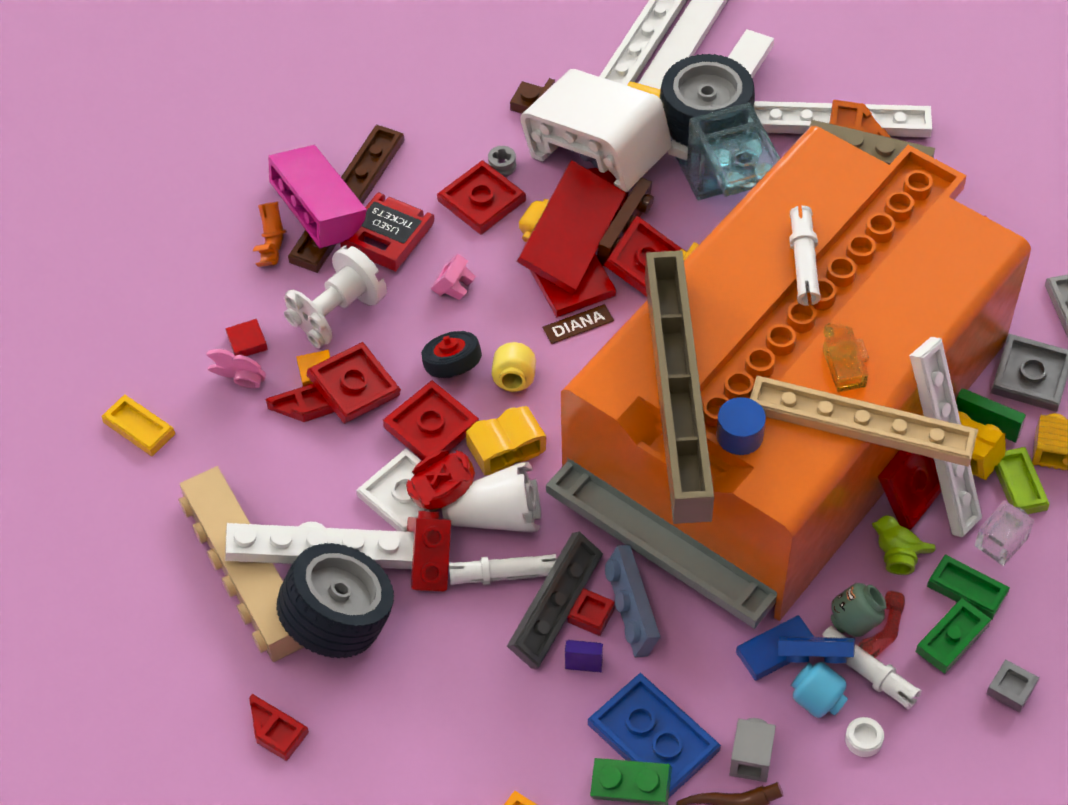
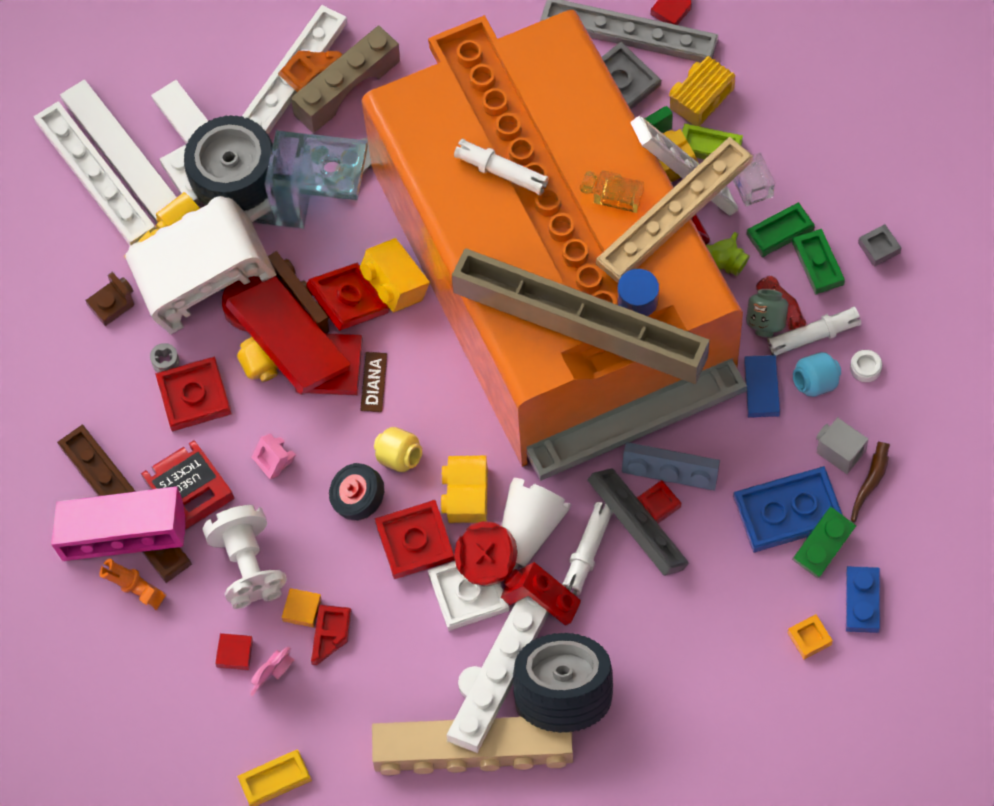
camera: 60 degrees left, 10 degrees up
red tile [249,694,309,761] -> none
red tile [306,342,401,424] -> none
dark purple tile [565,640,603,673] -> none
blue plate [778,636,855,664] -> none

